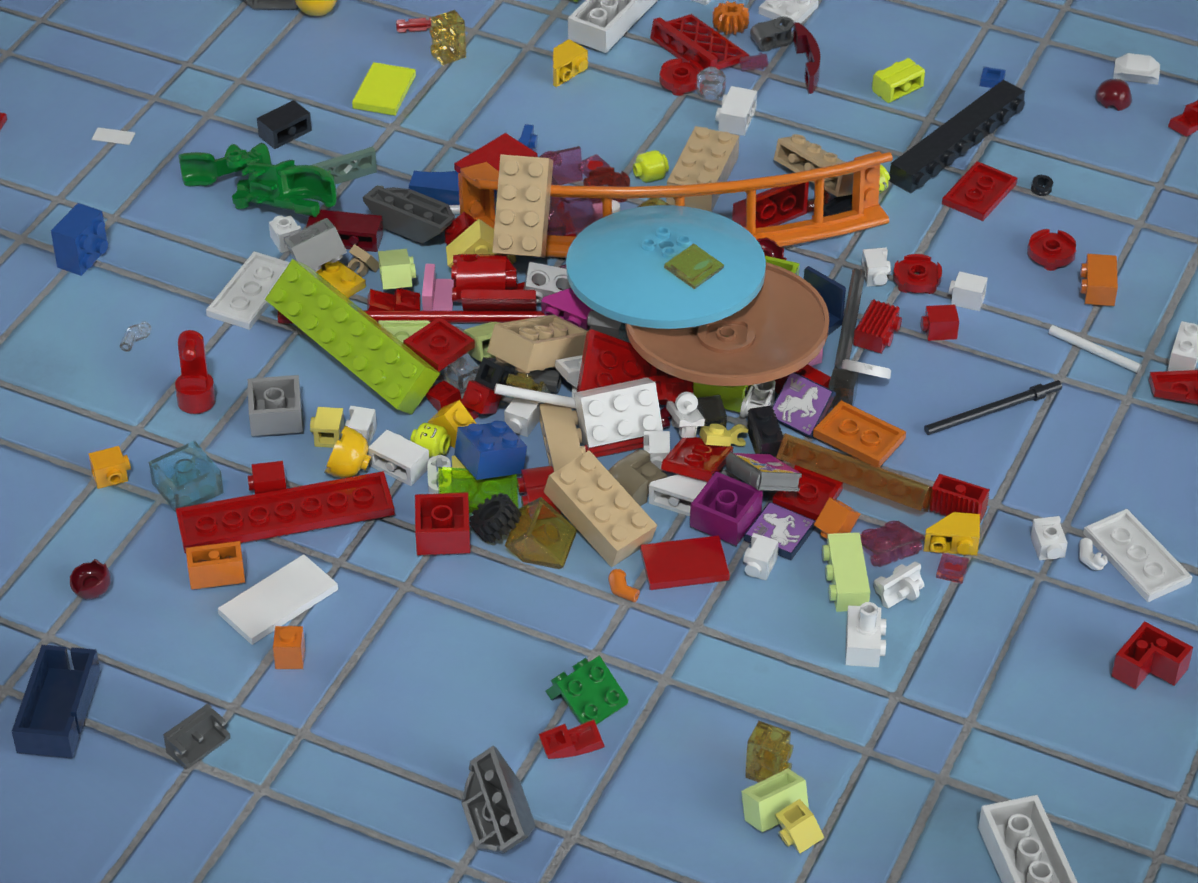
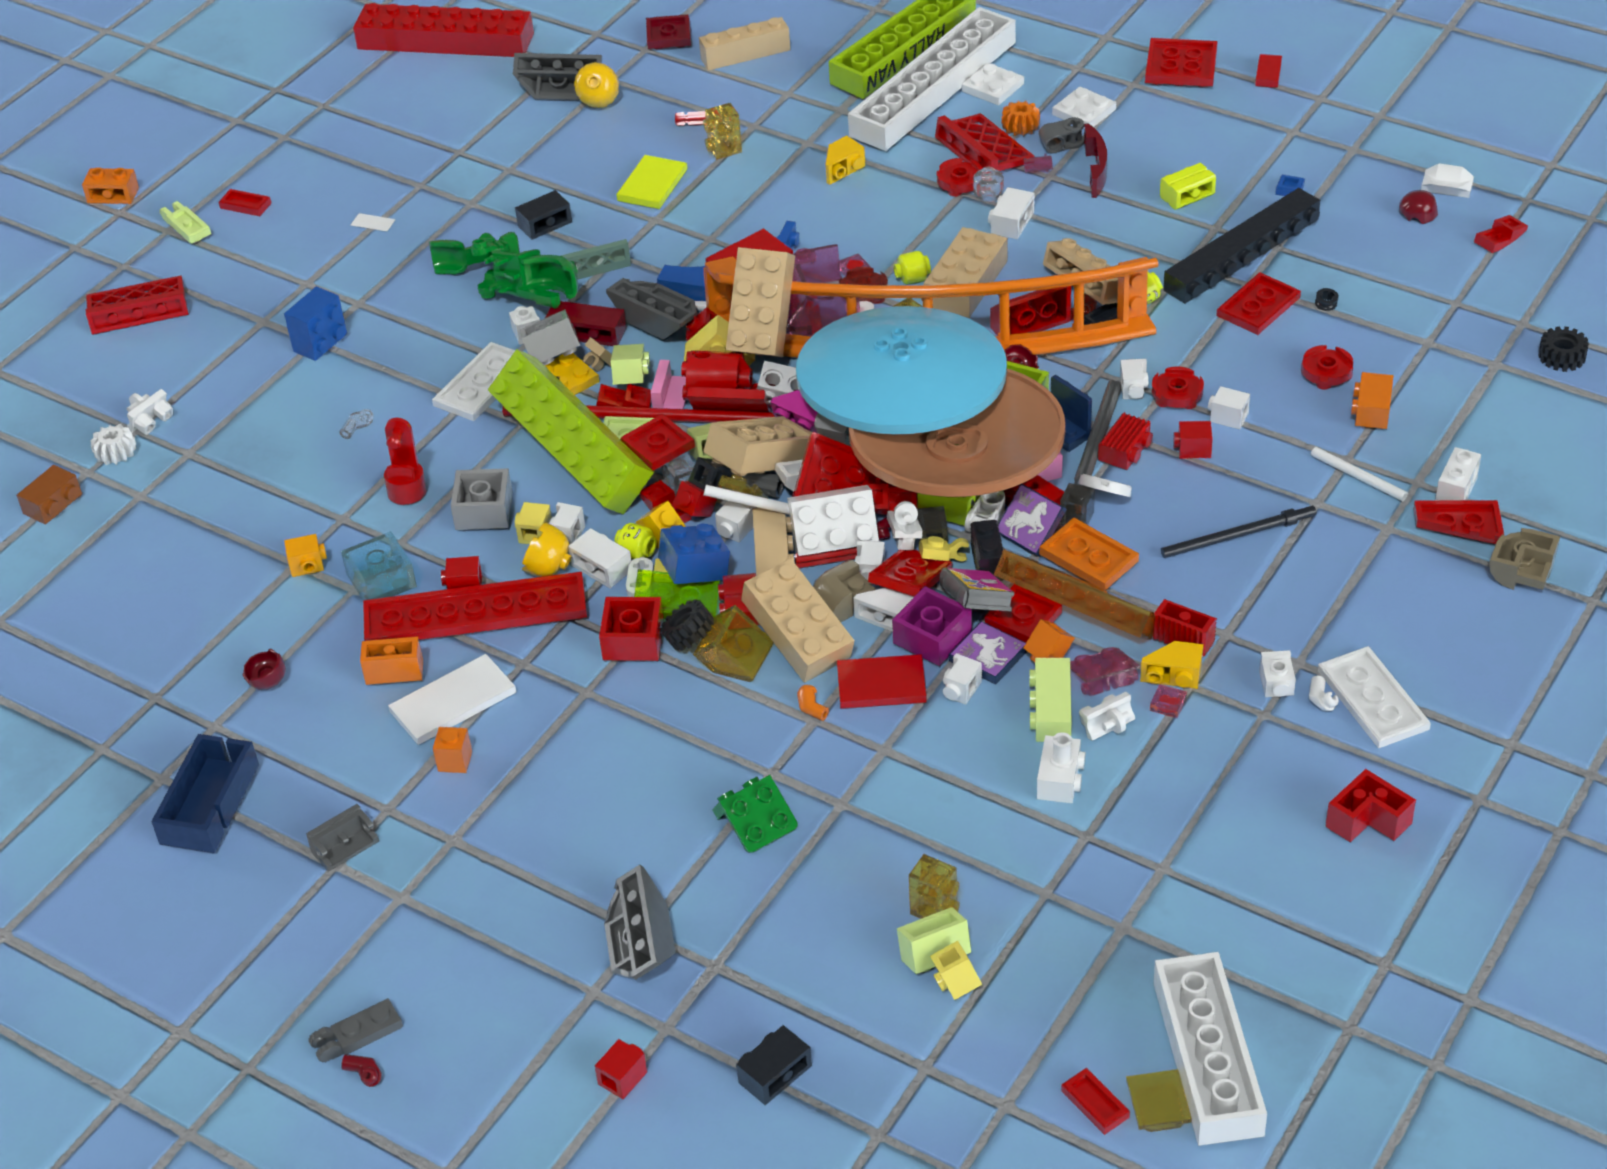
camera: 10 degrees right, 0 degrees up
red slope [539,720,605,759] -> none
clear yellow piece [664,244,724,289] -> none

